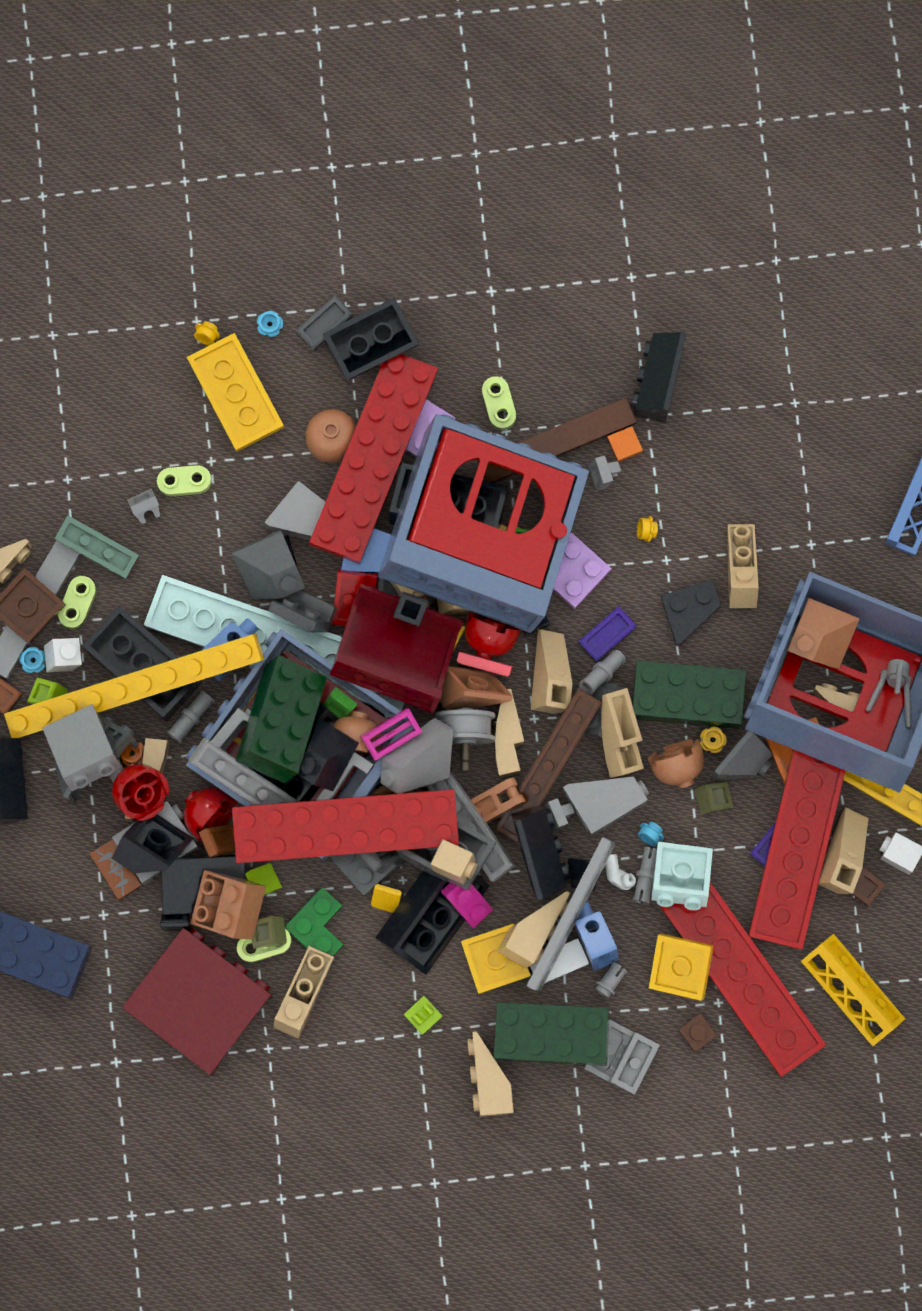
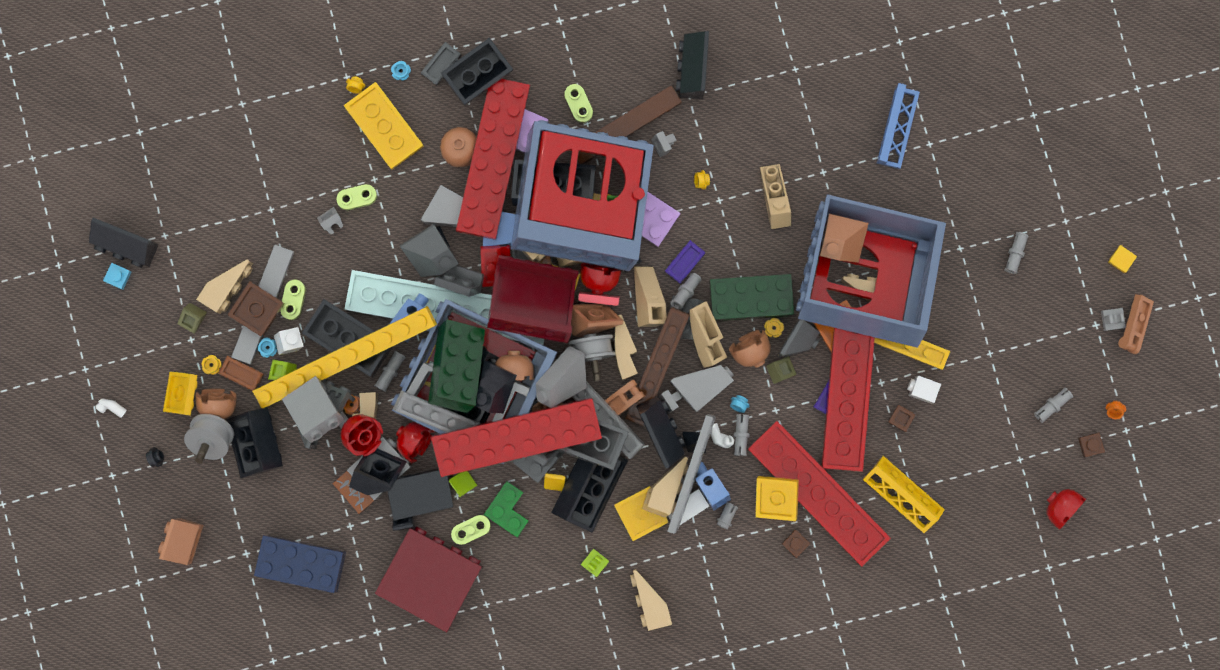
camera: 10 degrees left, 5 degrees up
sand green plate [54,515,139,579] -> none
nougat slope [190,870,266,940] -> none
dark orange tile [199,824,236,857] -> none
olive slope [252,916,287,948] -> none
tan slope [273,946,334,1039] -> none
bright green tile [322,687,357,719] -> none
dark pink tile [360,708,422,761] -> none
black slope [393,591,429,626] -> none
tan brick [431,840,477,885] -> none
dark pink plate [441,883,493,929] -> none
dark green brick [494,1002,610,1066] -> none
light grey slope [583,1019,660,1095] -> none
orange tile [607,426,643,462] -> none
light aqua plate [651,842,713,910] -> none
black wing [661,580,721,646] -> none
tan slope [818,807,869,894] -> none
light grey plant [866,659,911,729] -> none

